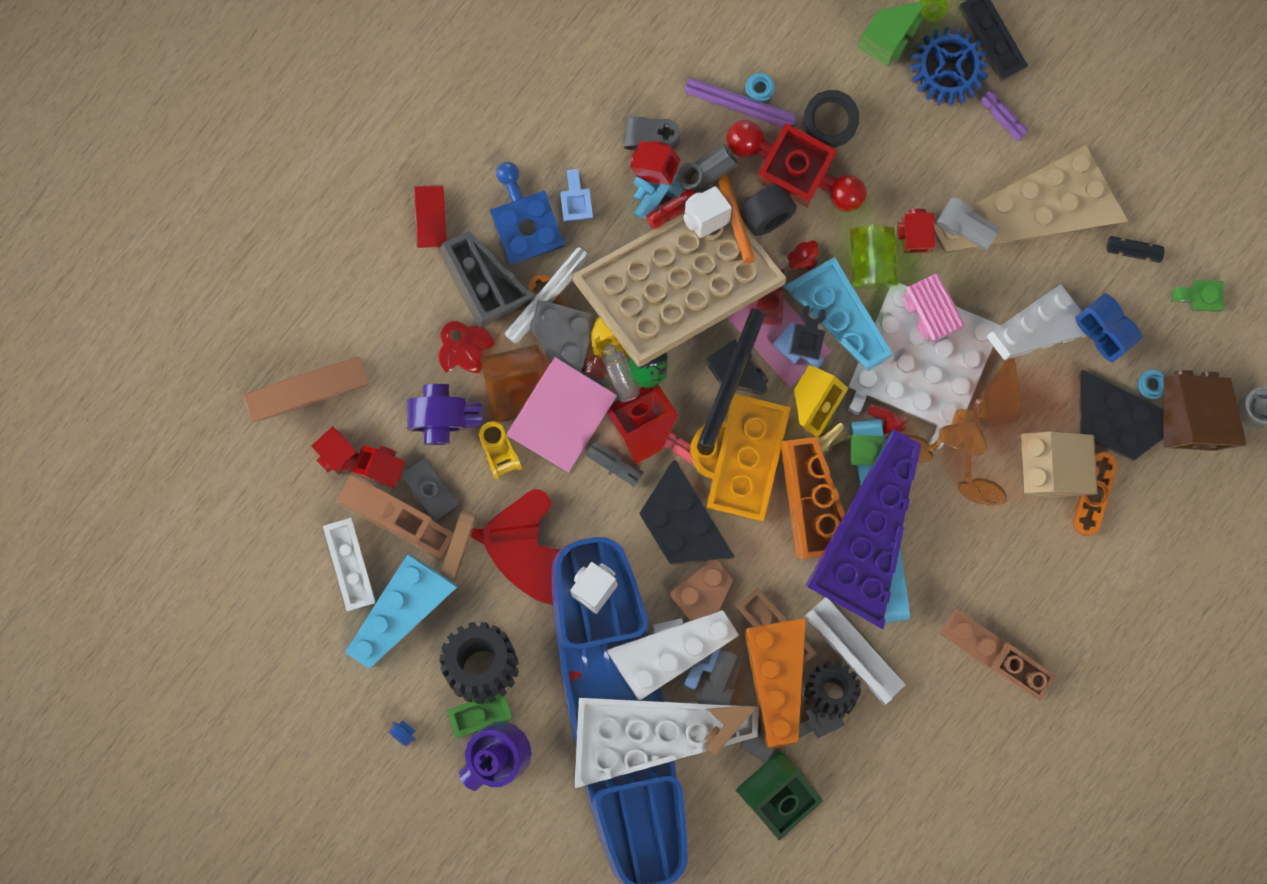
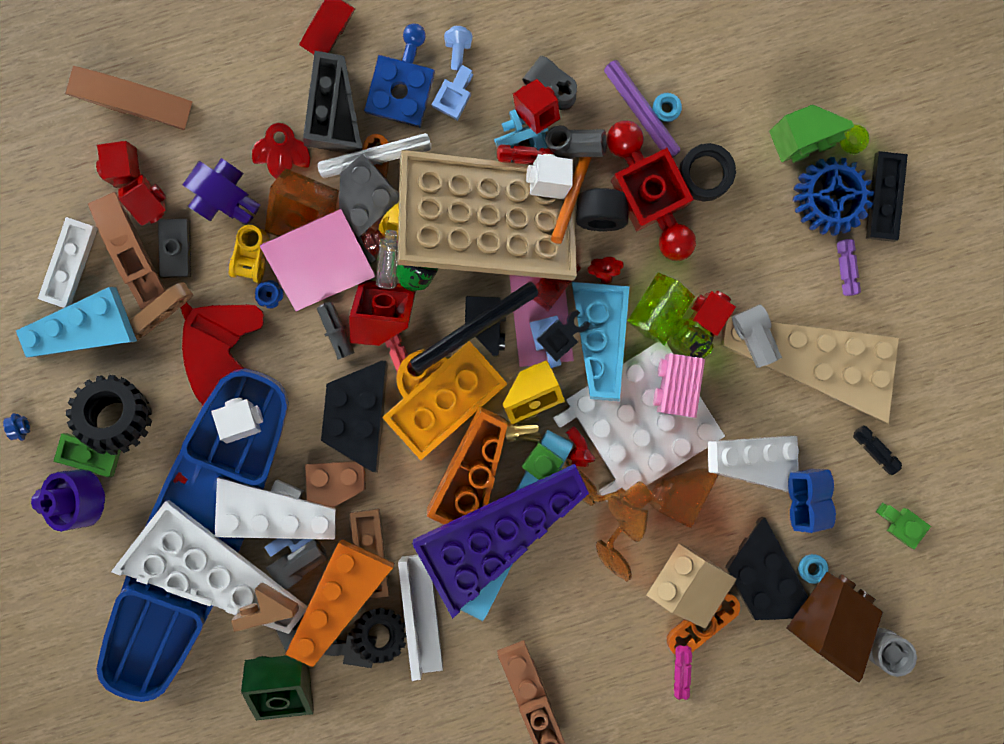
camera: 40 degrees right, 5 degrees up
none -> blue plate [255,280,284,309]
none -> light blue plate [444,26,473,70]
none -> clear neon green head [670,317,714,358]
none -> dark pink axle [674,645,692,700]

